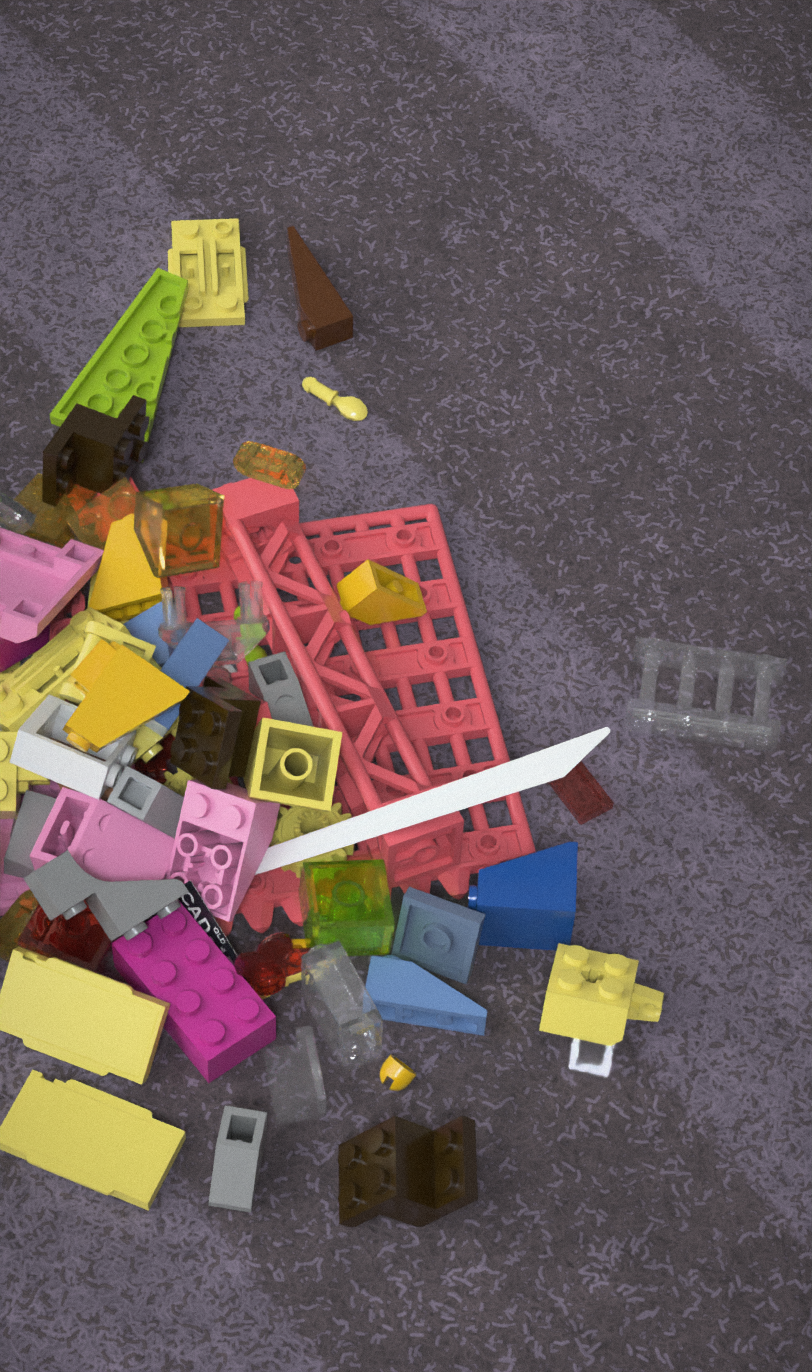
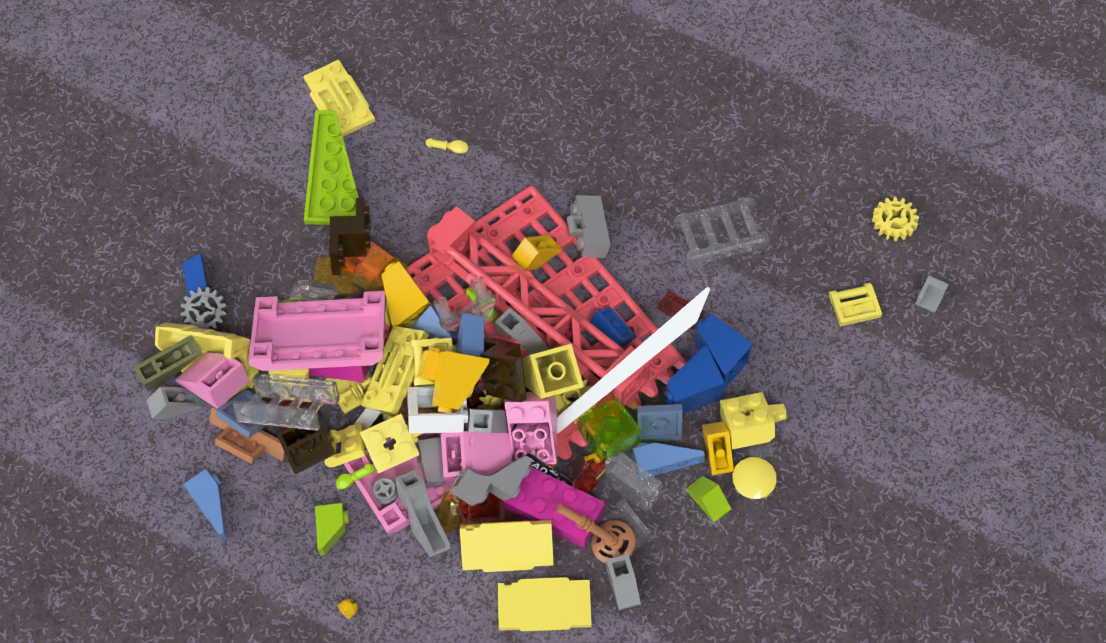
camera: 20 degrees left, 10 degrees up
clear yellow slope [133,483,224,578] -> none
clear yellow beam [233,441,306,489] -> none
reddish brown slope [287,226,353,351] -> none
dark brown bracket [338,1115,478,1227] -> none
yellow hinge [379,1054,417,1091] -> none
none -> nougat dish [556,503,636,564]
none -> light grey piece [567,195,611,258]
none -> blue slope [590,306,637,348]
none -> lime slope [685,476,731,523]
none -> blue slope [695,314,753,391]
none -> yellow slope [702,421,734,475]
none -> light yellow dish [732,457,777,499]

